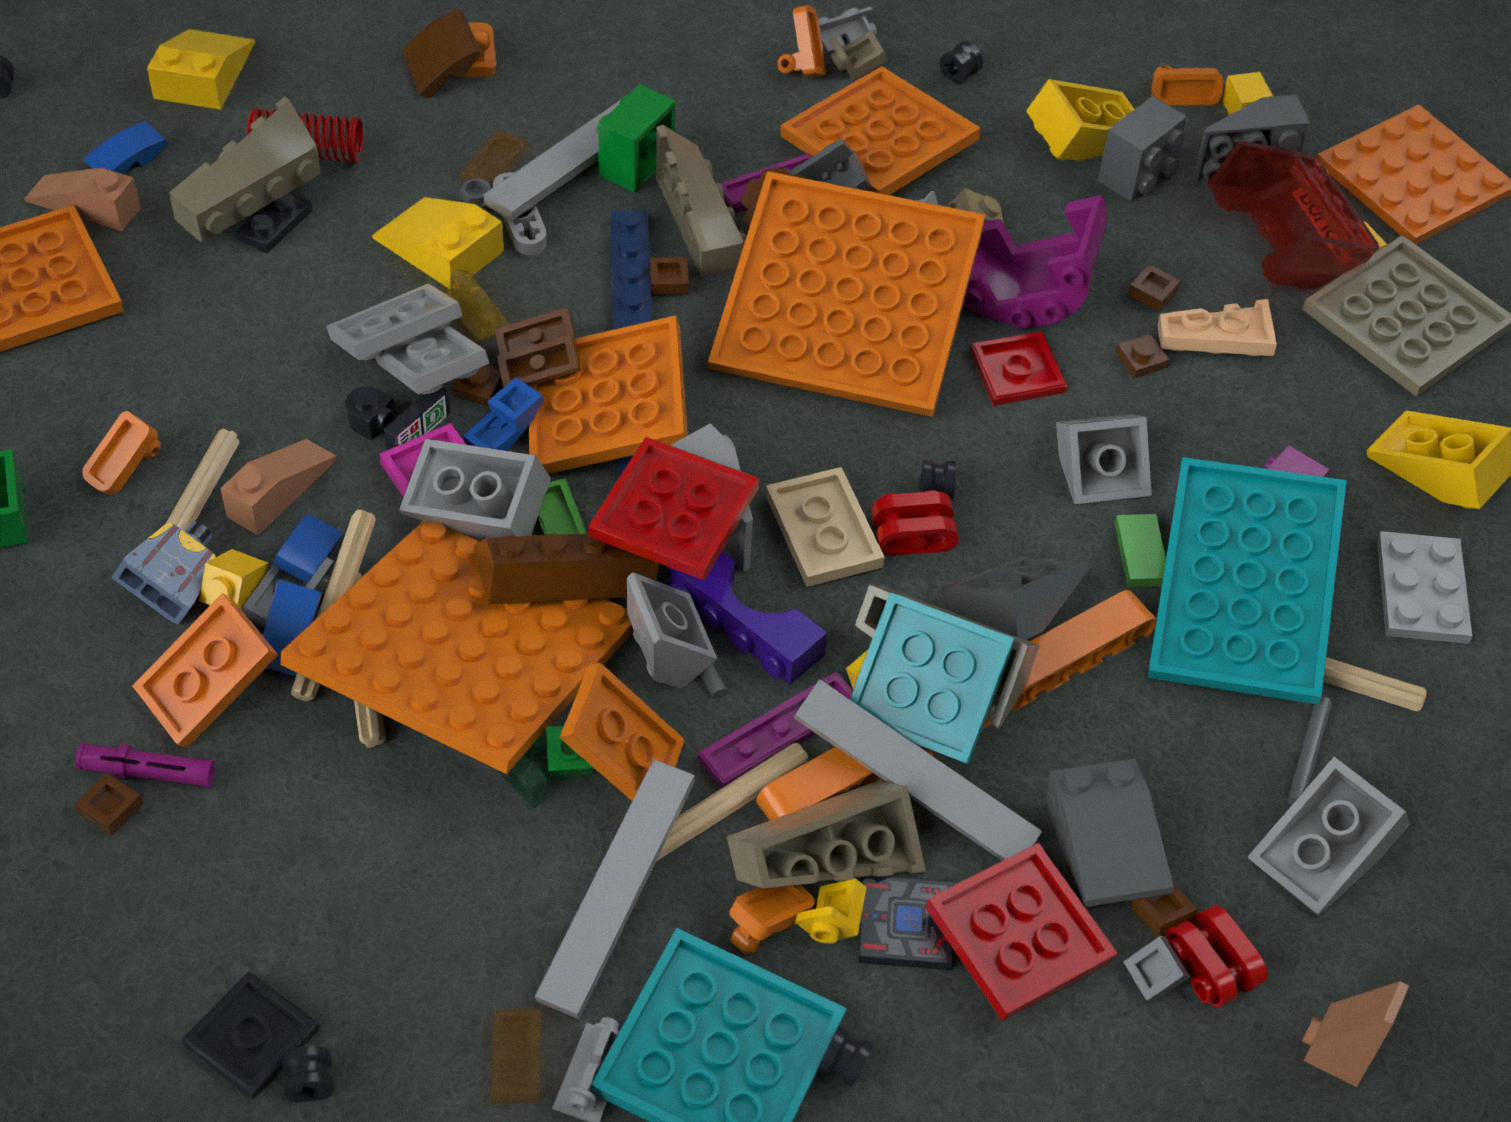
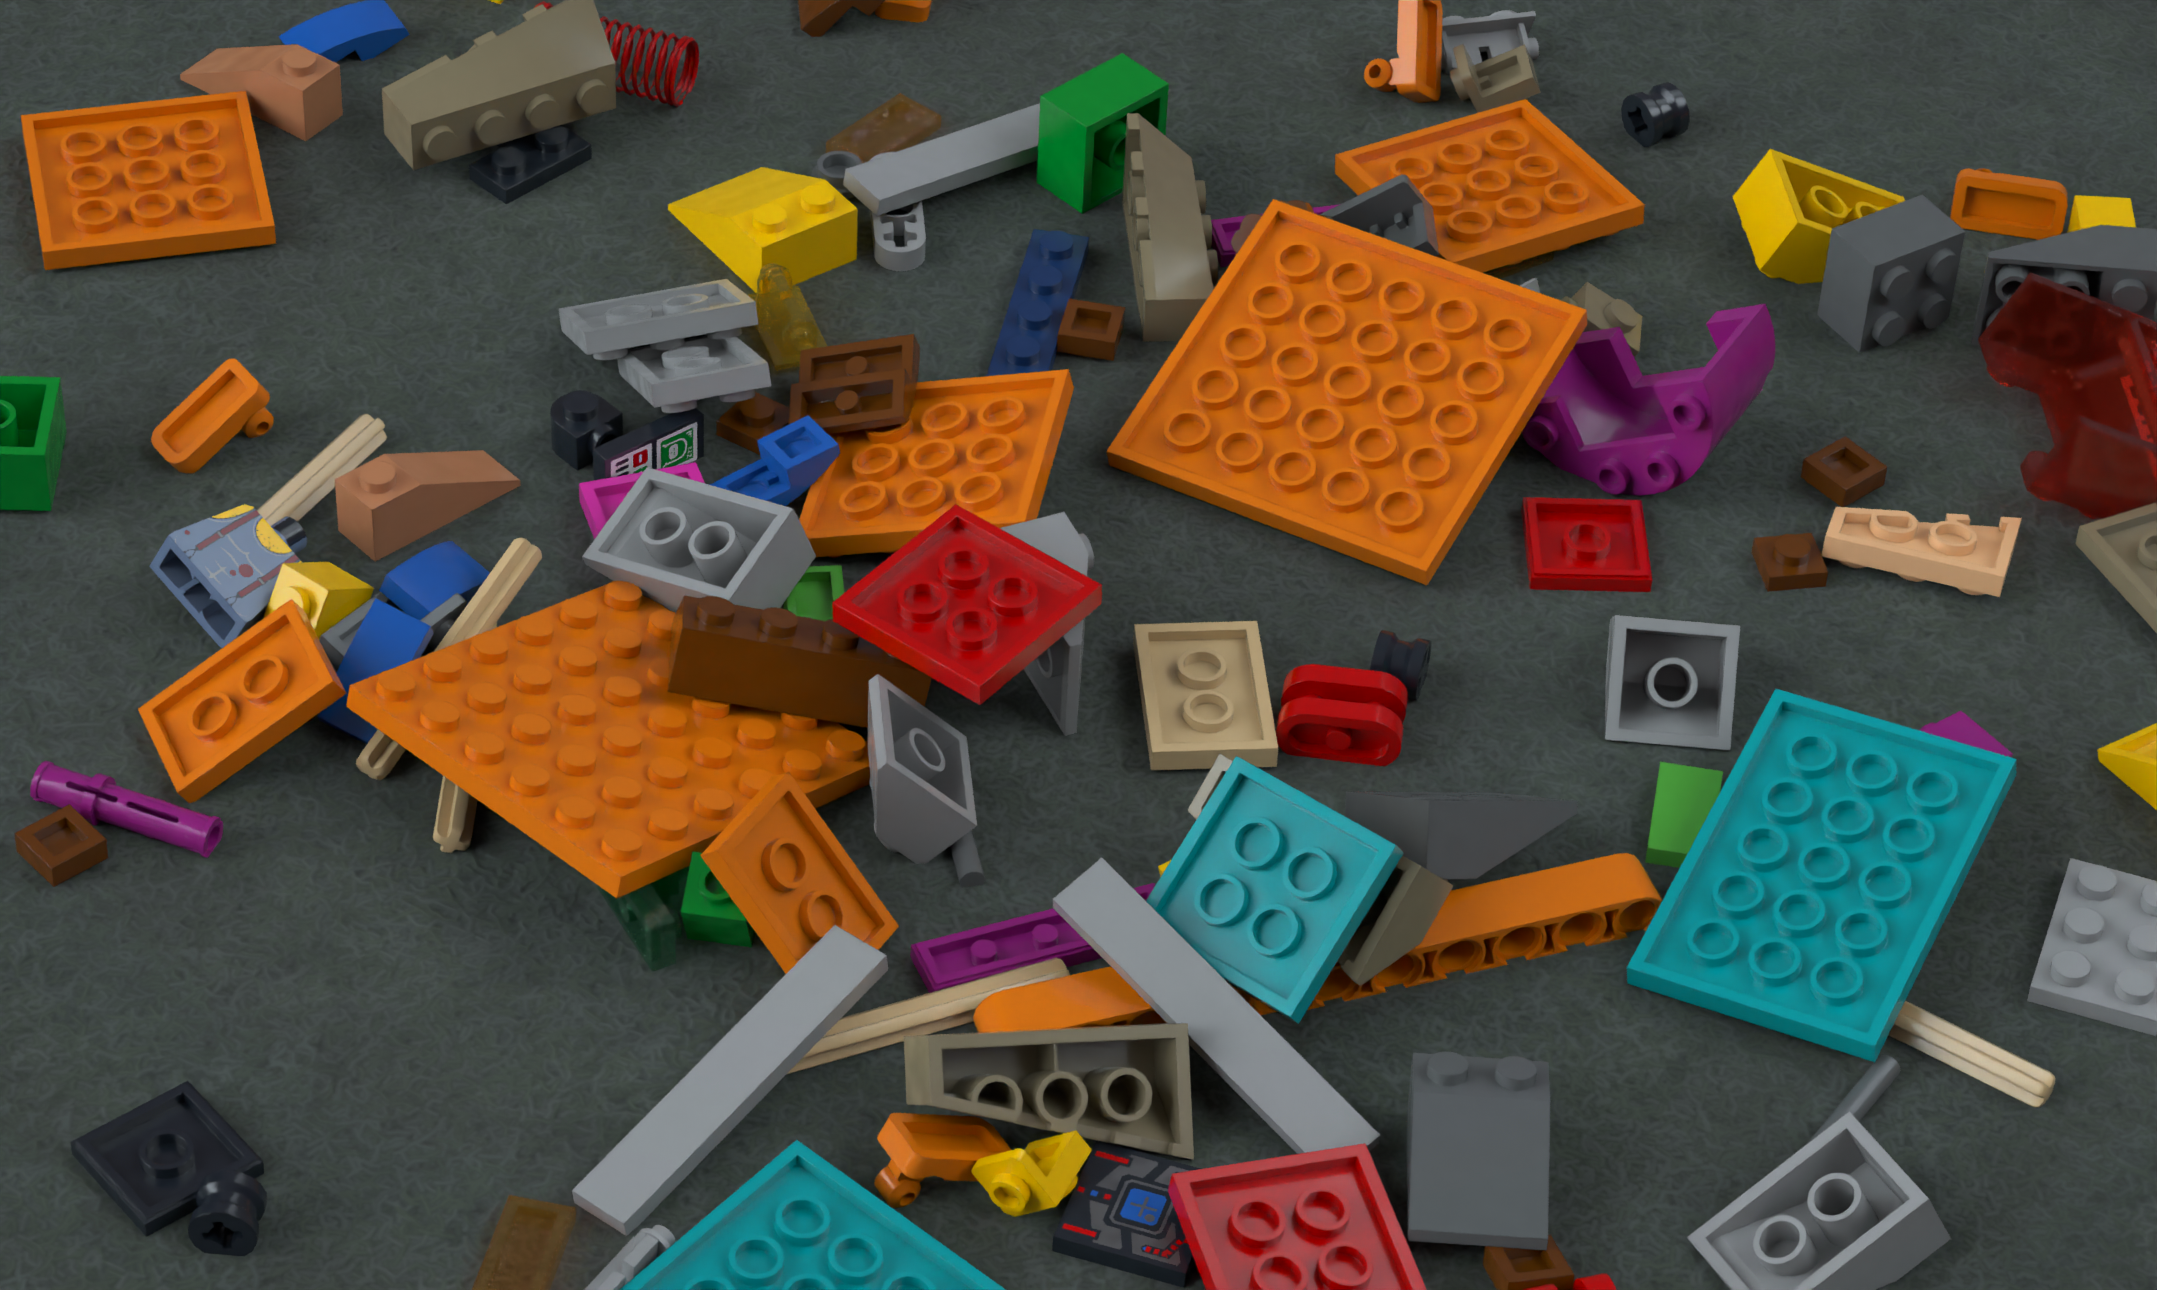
camera: 15 degrees right, 10 degrees down
dark purple arch [670,551,827,685] -> none

